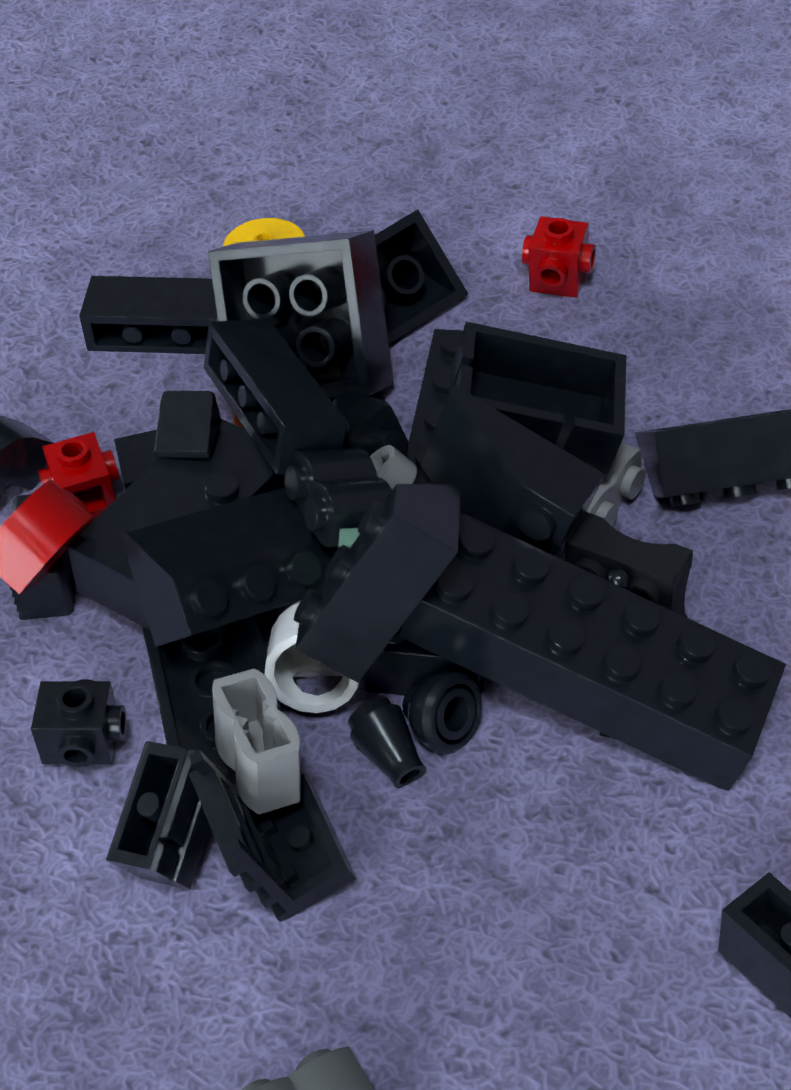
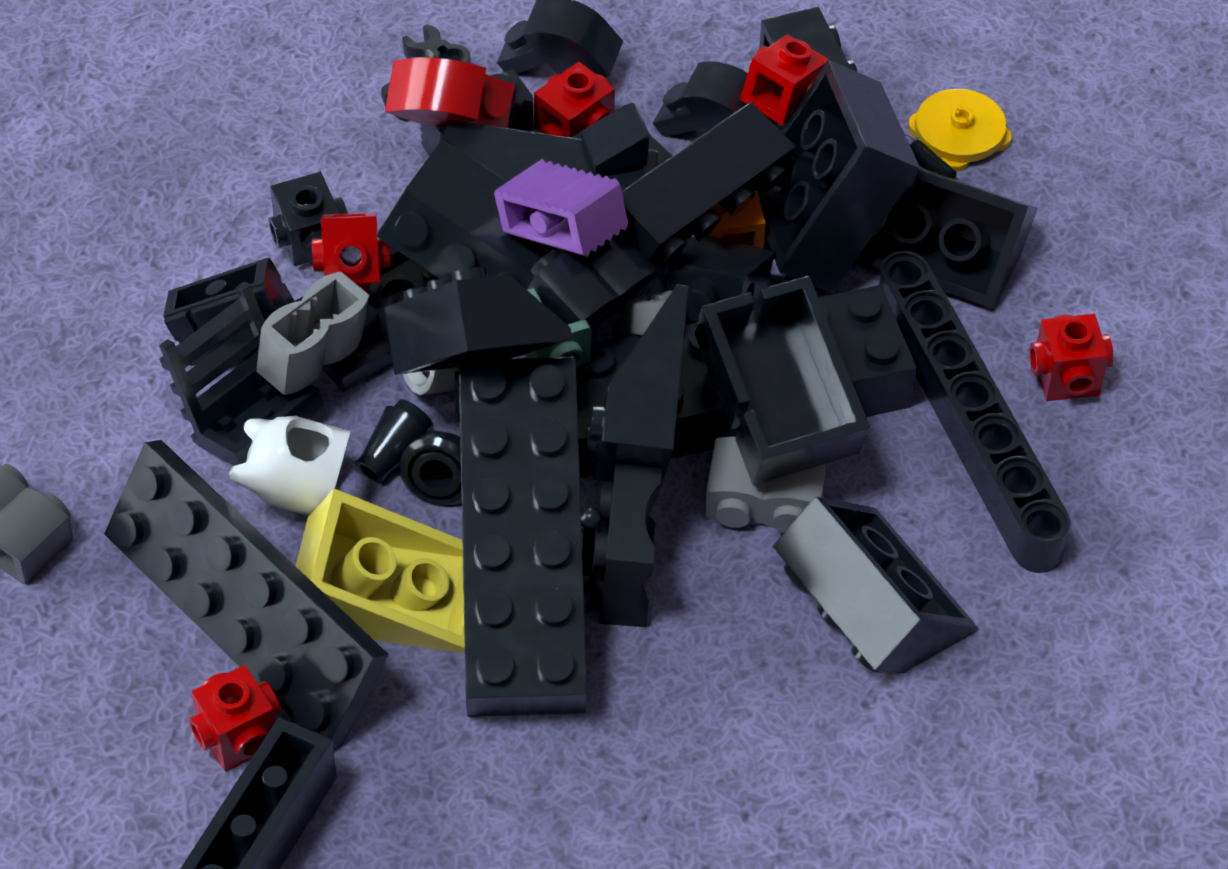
camera: 60 degrees right, 5 degrees up
none -> black plate [104,440,389,749]
none -> red brick [189,665,281,772]
none -> white piece [229,416,351,516]
none -> light yellow slope [296,488,465,653]
none -> red brick [312,212,391,292]
none -> medium lavender brick [494,159,628,257]
none -> black brick [652,61,777,137]
none -> red brick [740,34,829,126]
none -> black beam [879,251,1071,573]

